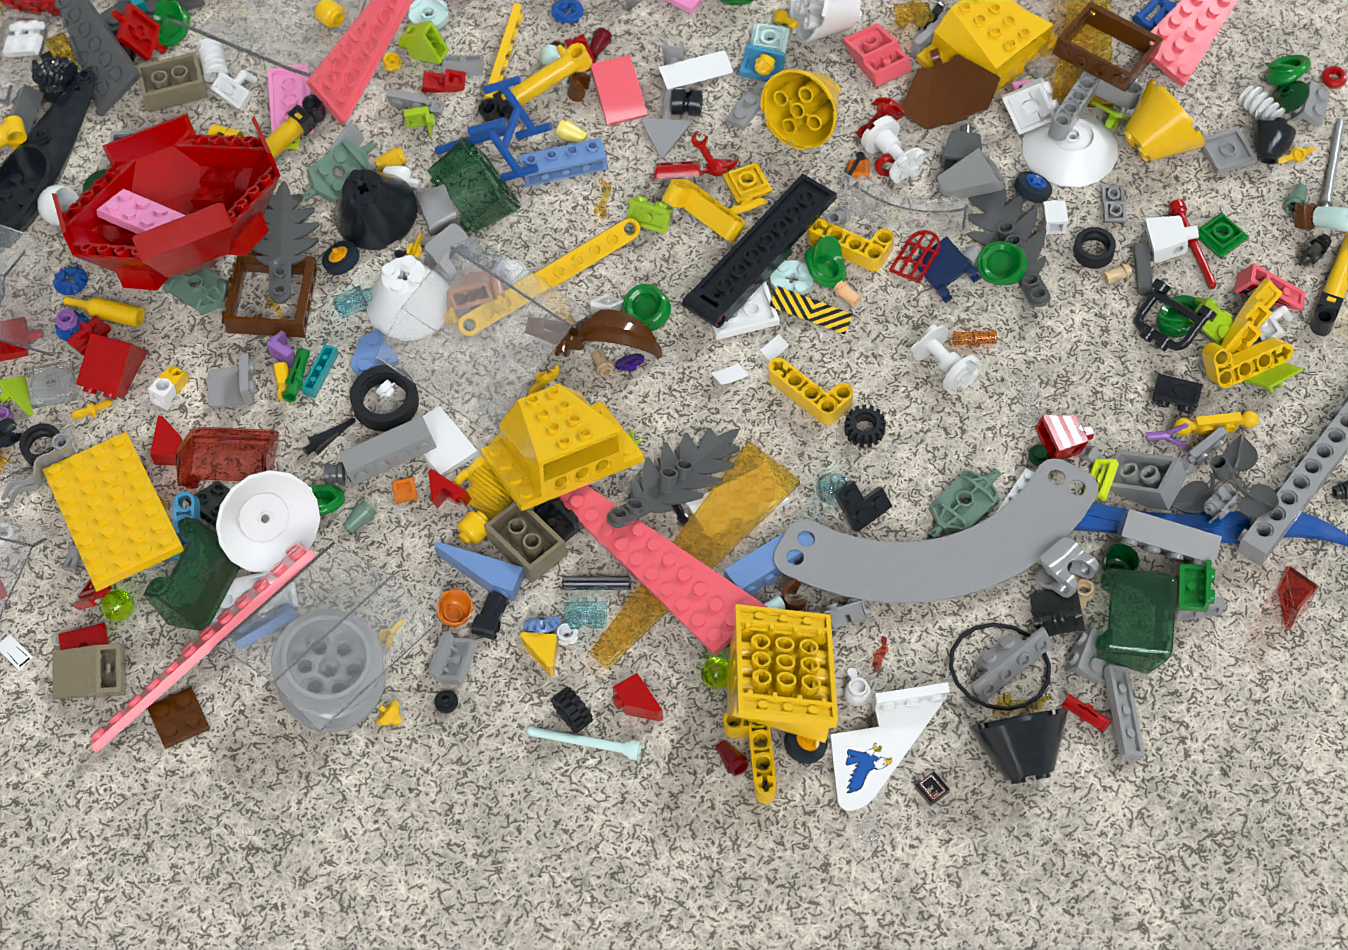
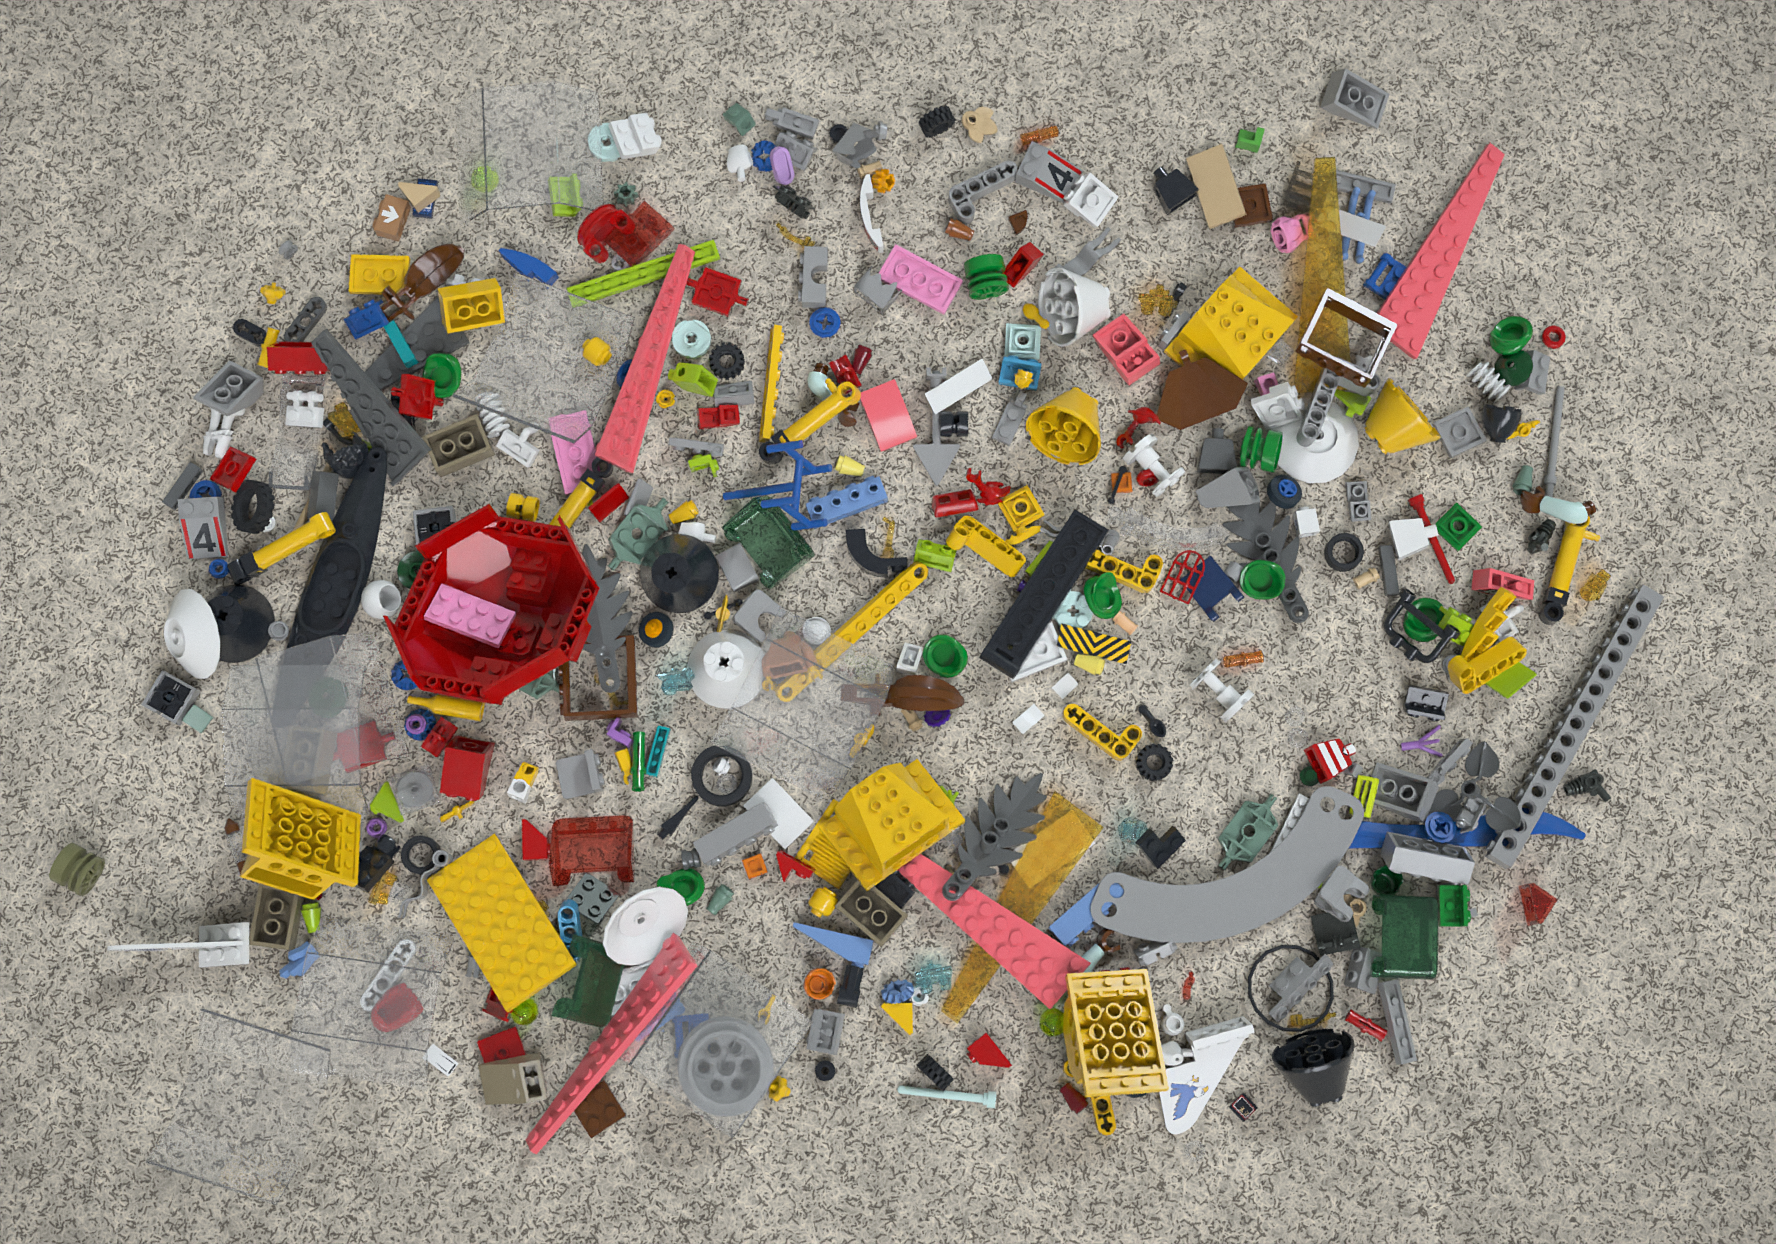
camera: 10 degrees left, 20 degrees up
medium blue plate [350,329,400,377] -> none
black axle [562,576,631,590] -> none
yellow plate [1174,411,1259,436] -> none
none -> red slope [588,483,629,522]
none -> black tyre [709,342,745,380]
none -> black arch [846,529,907,578]
none -> light yellow cone [1074,654,1105,675]
none -> black piece [1138,704,1166,738]
none -> white piece [1161,1041,1194,1066]
none -> green wheel [1240,426,1283,473]
none -> blue gear [1423,812,1456,844]

